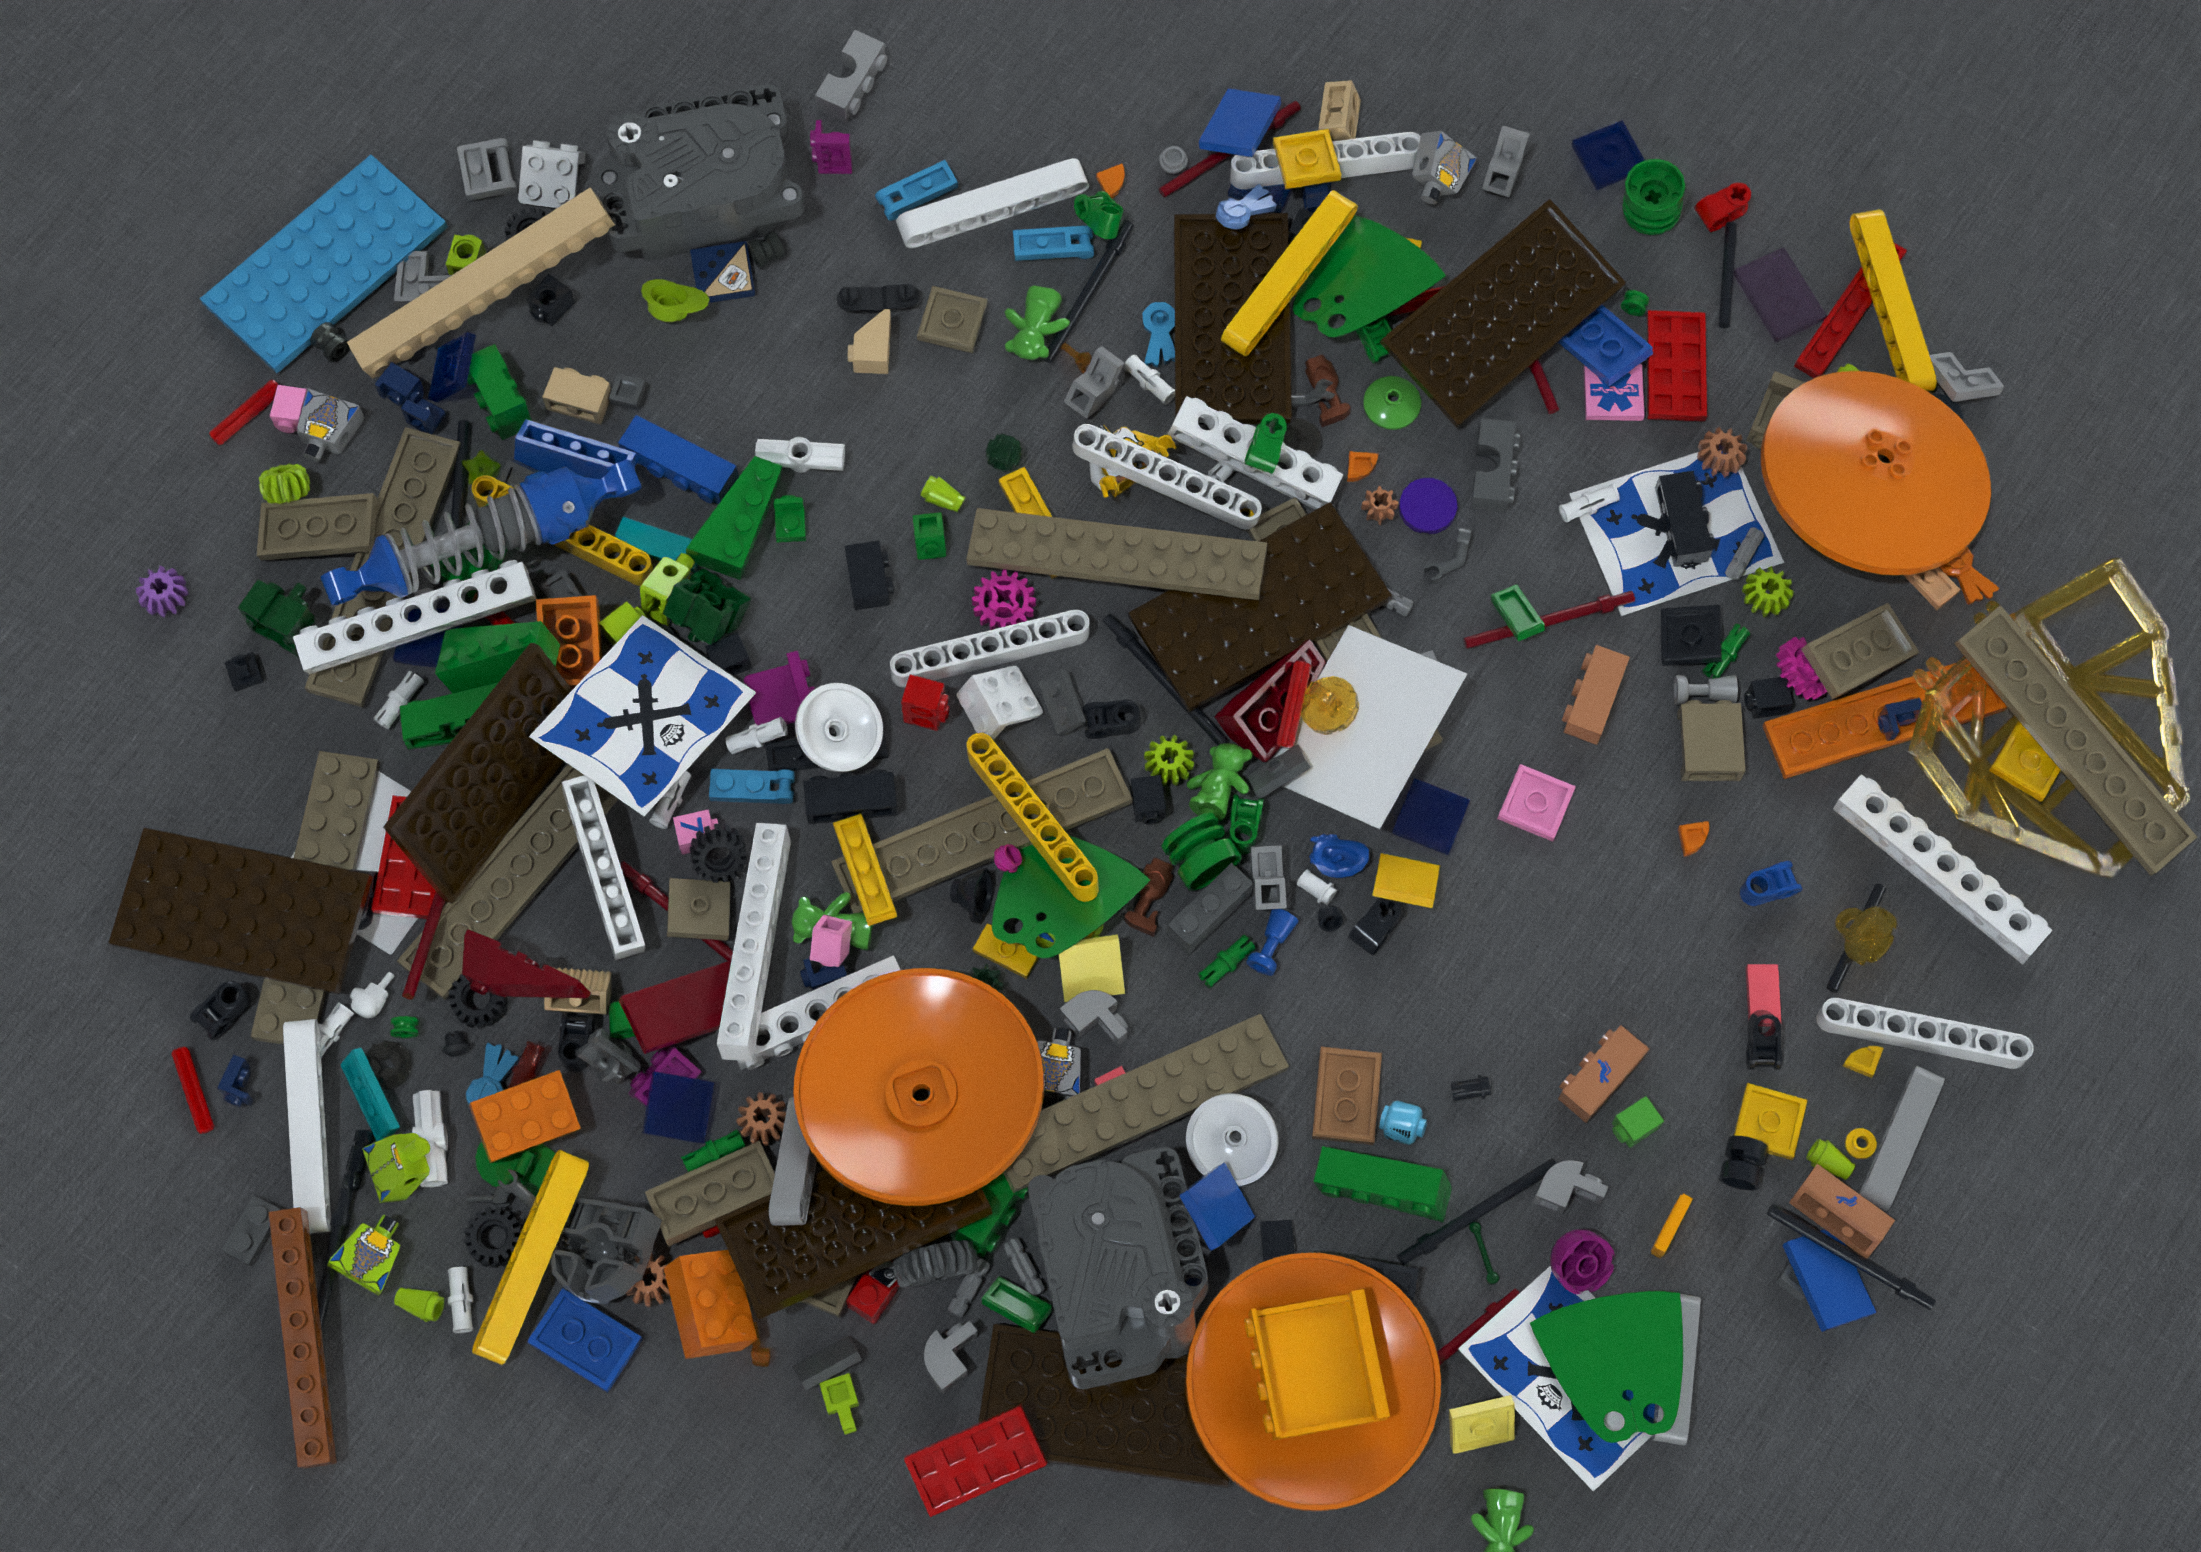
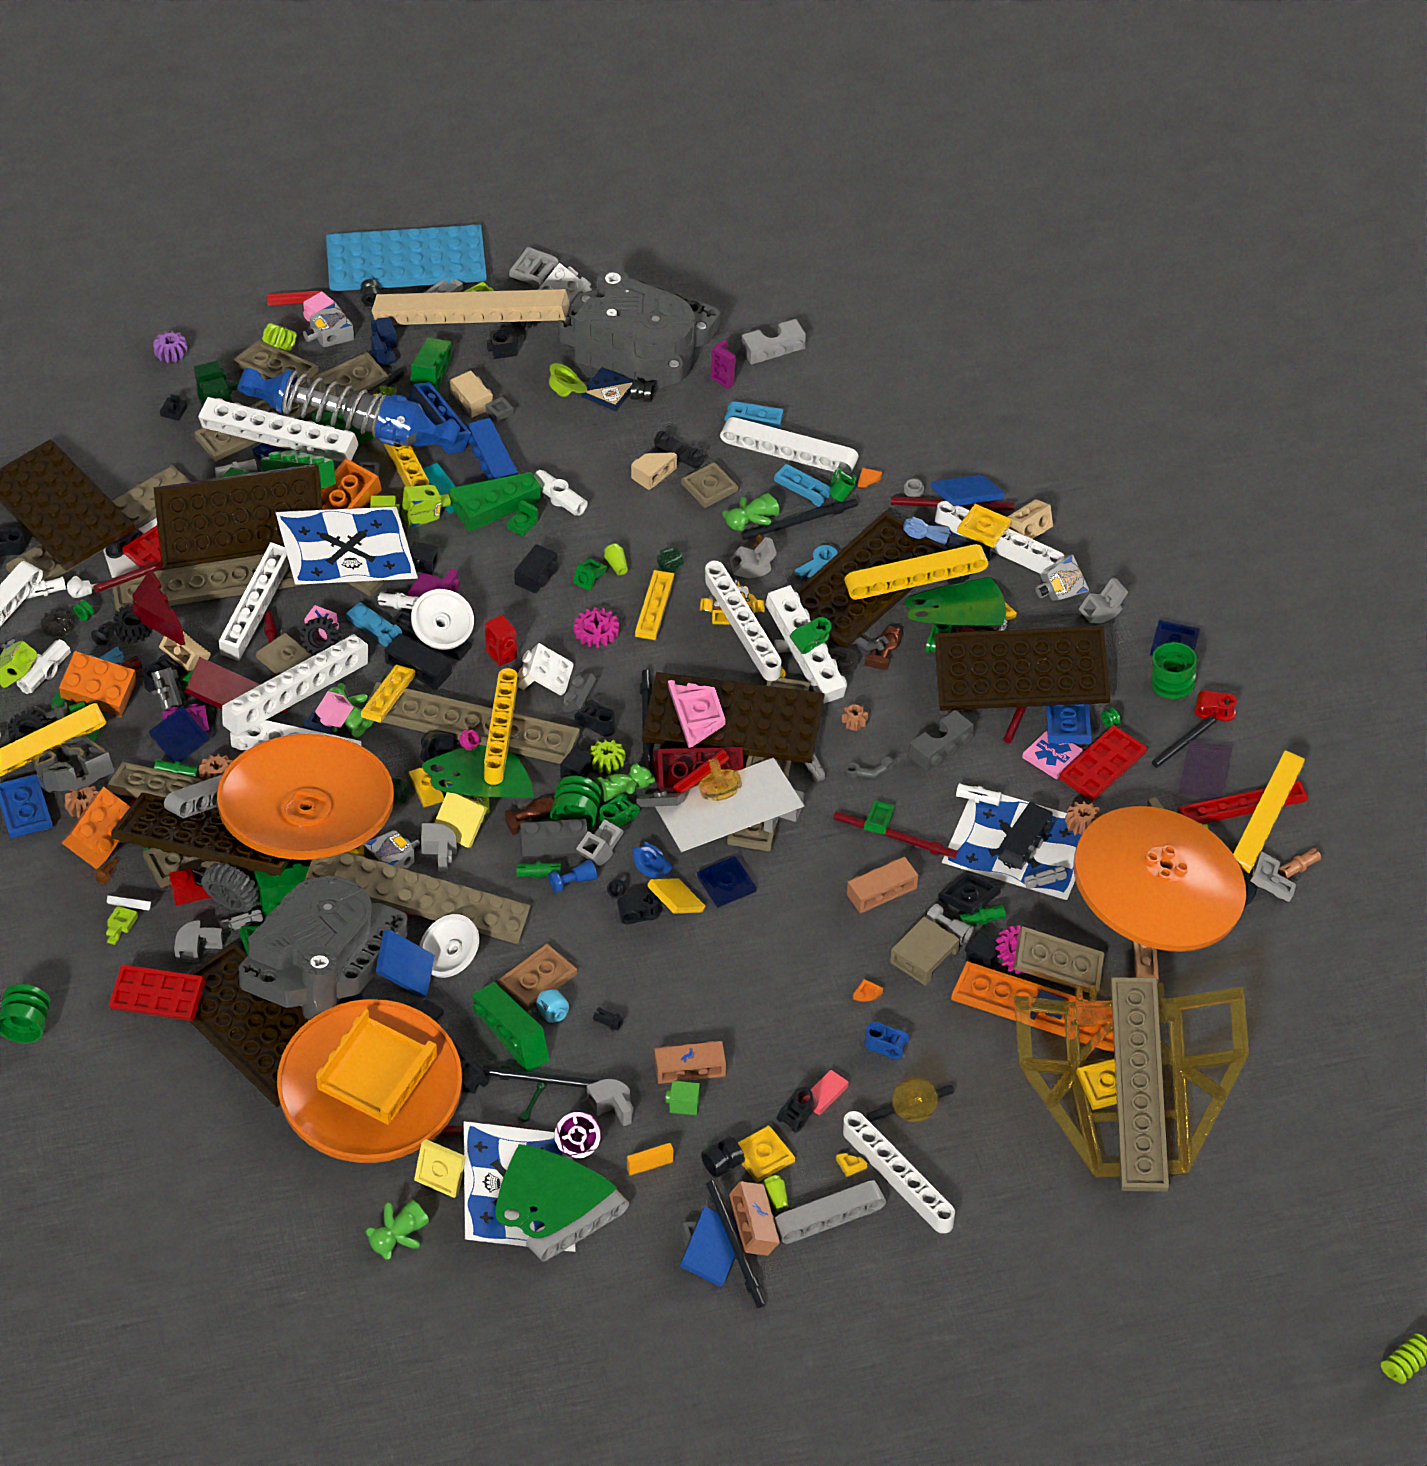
camera: 40 degrees right, 20 degrees down
teal tile [340,1047,400,1141] -> none
clear blue tile [428,331,476,403] -> none
white pin [649,771,691,829] -> none
dark green brick [662,568,751,645] -> none
white beam [890,610,1089,687] -> none
dark tan plate [966,508,1267,600] -> none
white pin [1123,355,1175,405] -> none
white pin [1297,869,1337,905] -> none
orange tile [1347,451,1378,482] -> none
bright green dish [1363,376,1421,430] -> none
dark purple tile [1399,478,1458,534] -> none
bright pink tile [1497,764,1576,842] -> none
lime gear [1742,566,1794,618] -> none
white brick [1833,774,2052,965] -> none
yellow plate [1845,1128,1877,1159] -> none
orange piece [1939,547,1999,605] -> none
none -> bright pink wing [668,680,725,748]
none -> nougat pin [1278,848,1321,879]

